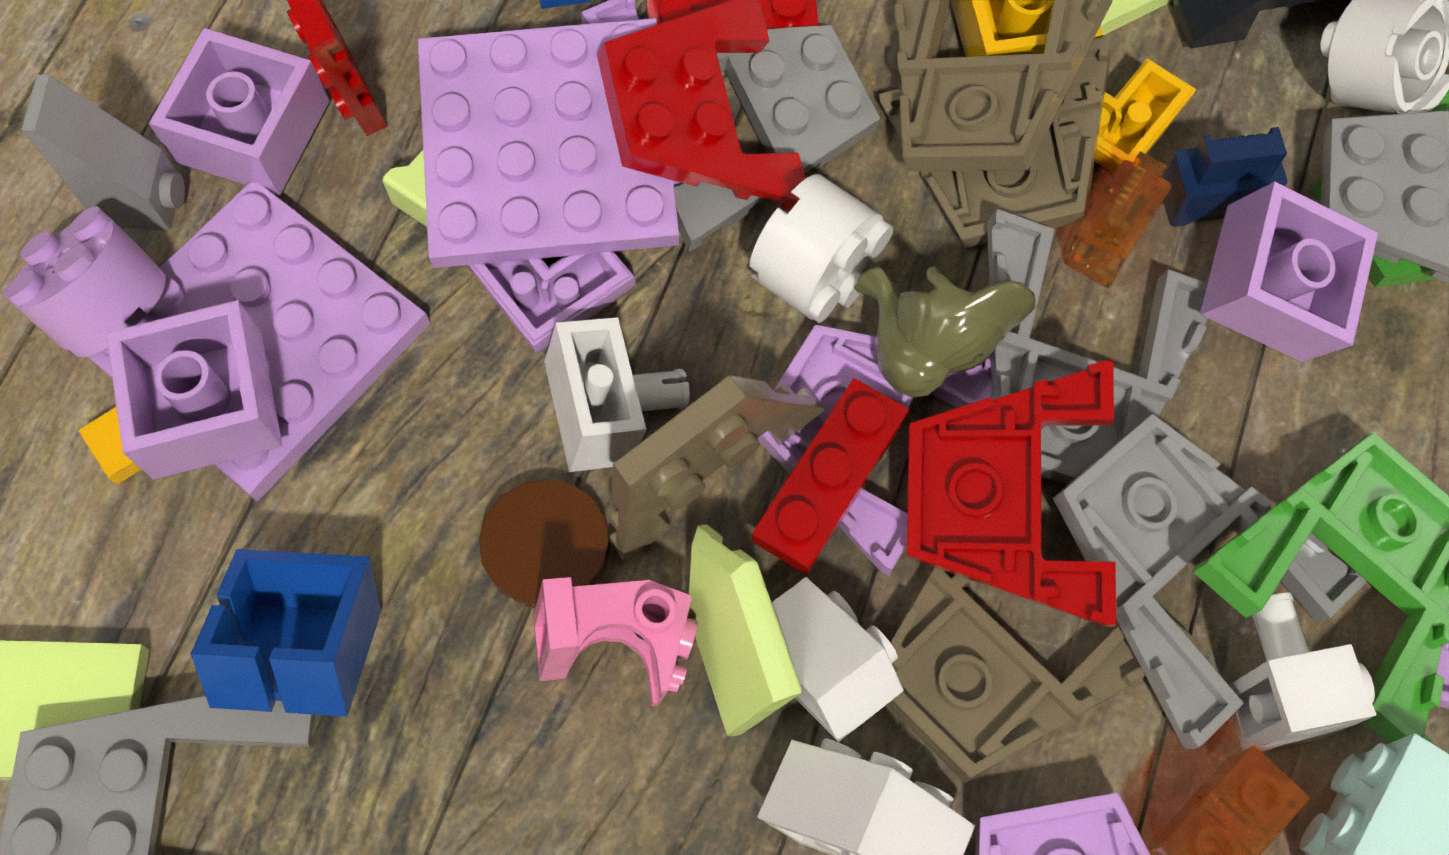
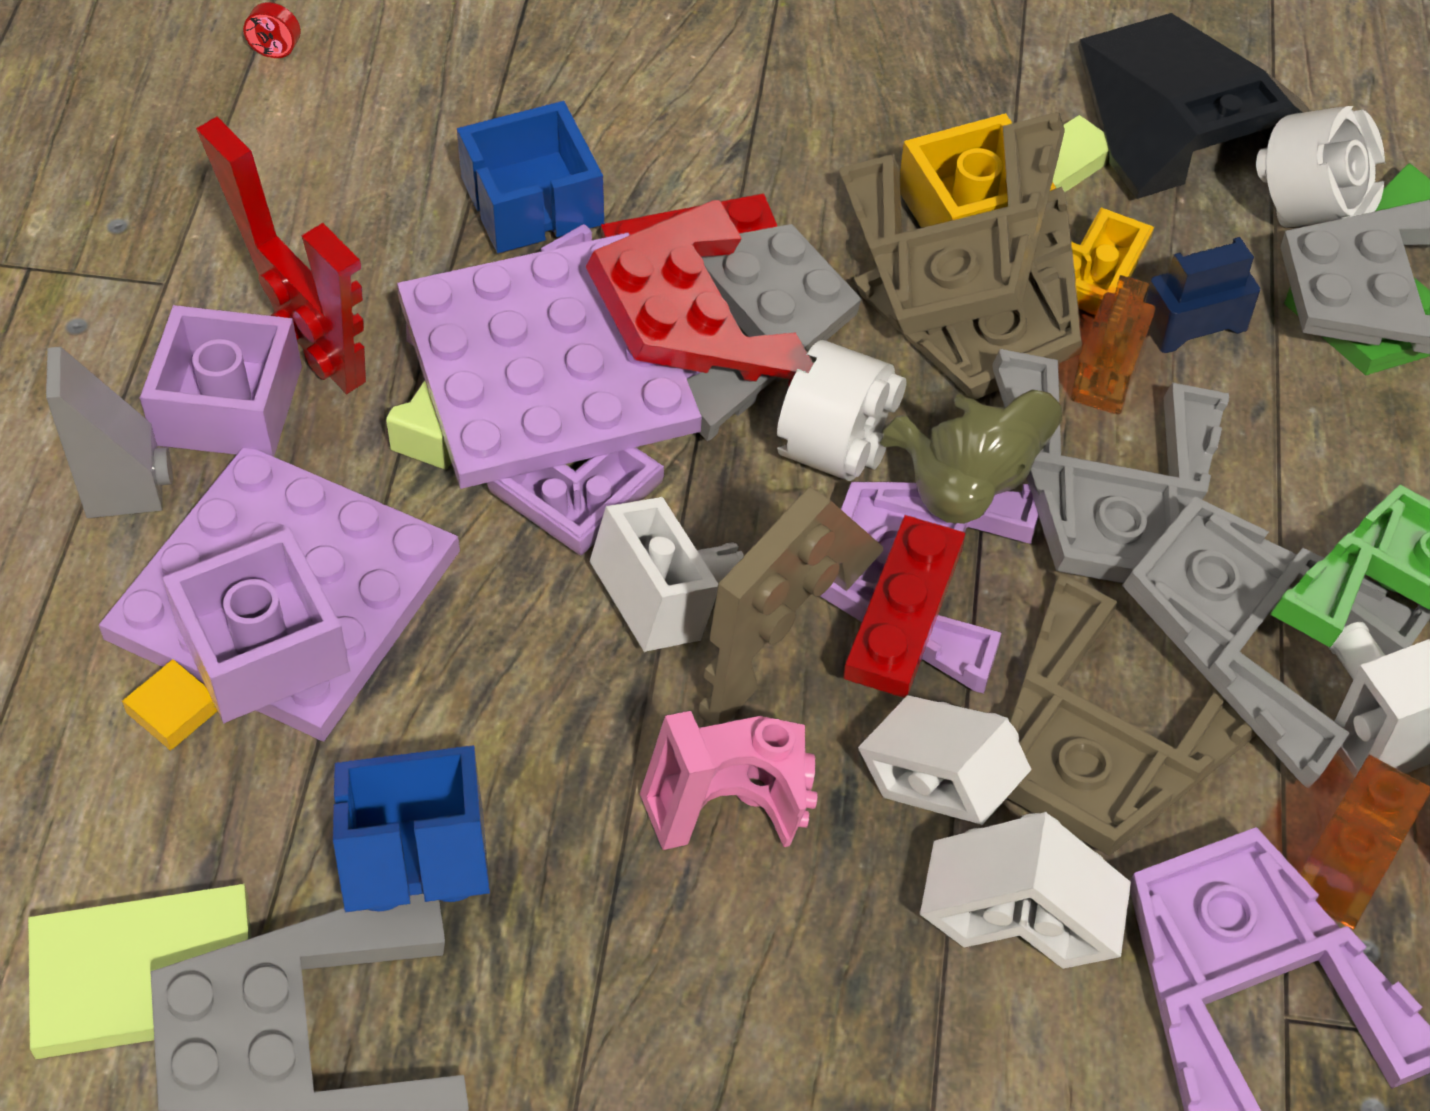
camera: 15 degrees left, 15 degrees down
lavender brick [3,206,166,358] -> none
reddish brown tile [479,479,610,608] -> none
yellowish green tile [688,524,802,736] -> none
red wing [907,360,1116,627] -> none
lavender brick [1200,182,1378,362] -> none

